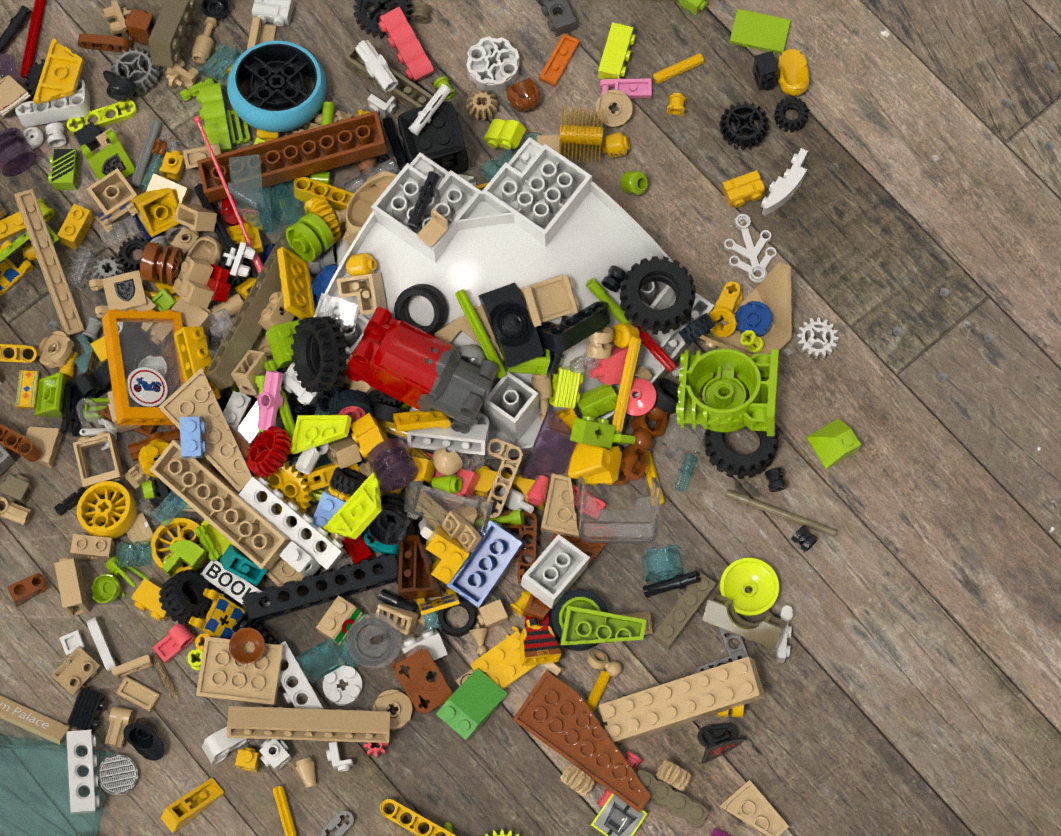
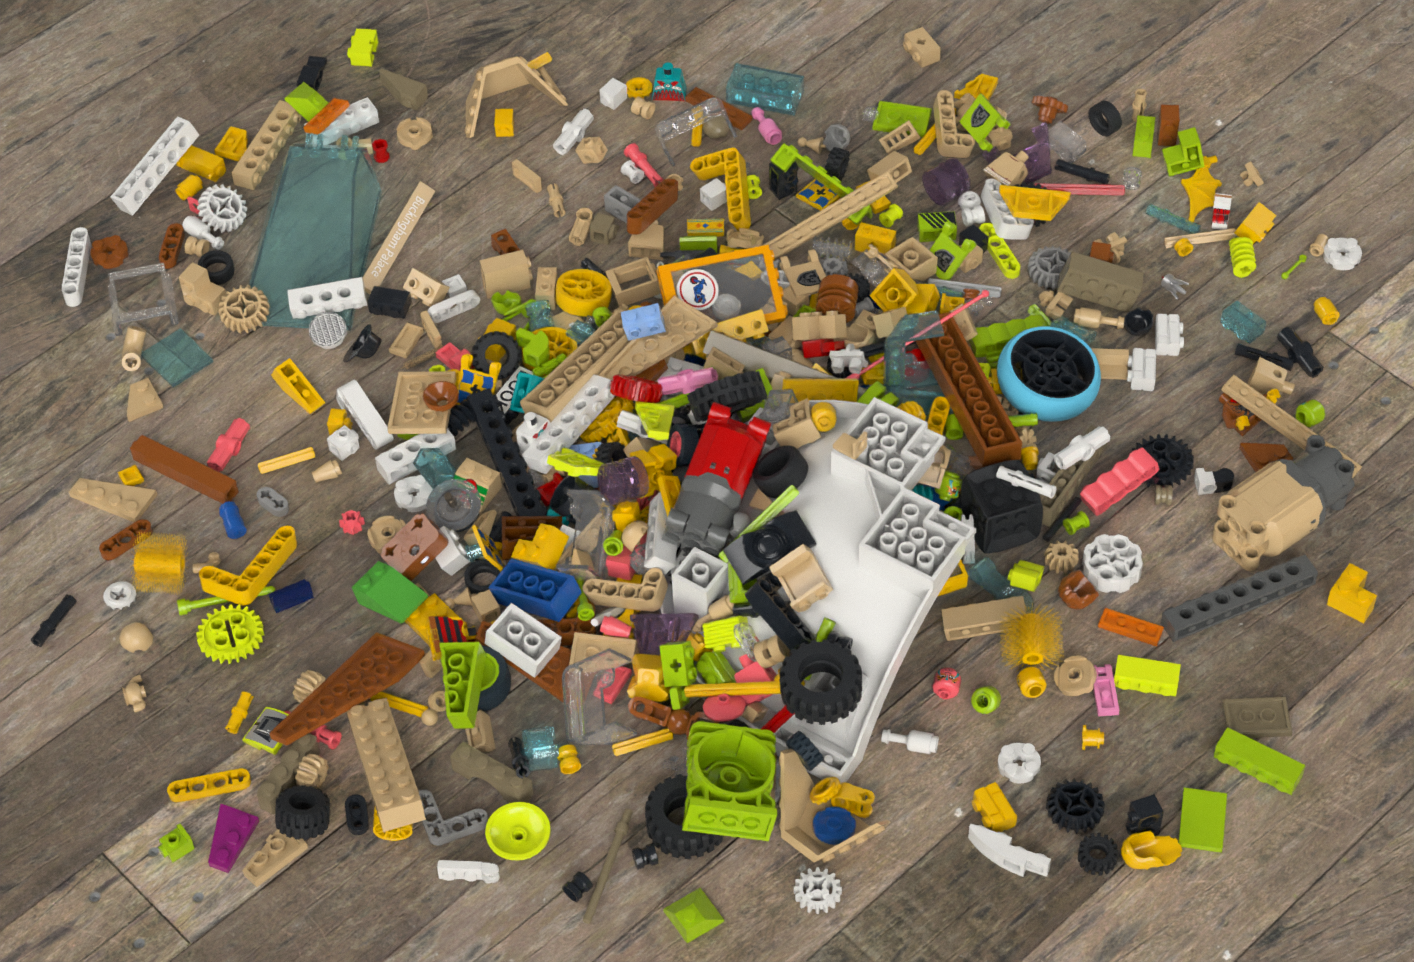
camera: 85 degrees right, 20 degrees down
dark orange beam [77,33,131,52] -> none
black piece [103,70,139,102] -> none
tan piece [105,706,134,748] -> none
tan brick [227,705,390,743] -> none
white bracket [326,741,354,772] -> none
black pin [407,171,440,230] -> none
tan slope [441,511,482,552] -> none
yellow axle [653,53,704,84] -> none
clear light blue axle [675,453,697,492] -> none
dark tan arch [702,593,787,649] -> none
shield [702,729,746,764] -> none
white plant [724,214,777,283] -> none
neon yellow bush [740,330,764,353] -> none
none -> clear blue panel [267,579,314,613]
none -> black tyre [275,785,330,840]
none -> yellow wheel [556,745,581,774]
none -> white piece [881,729,939,754]
none -> white plate [998,743,1041,784]

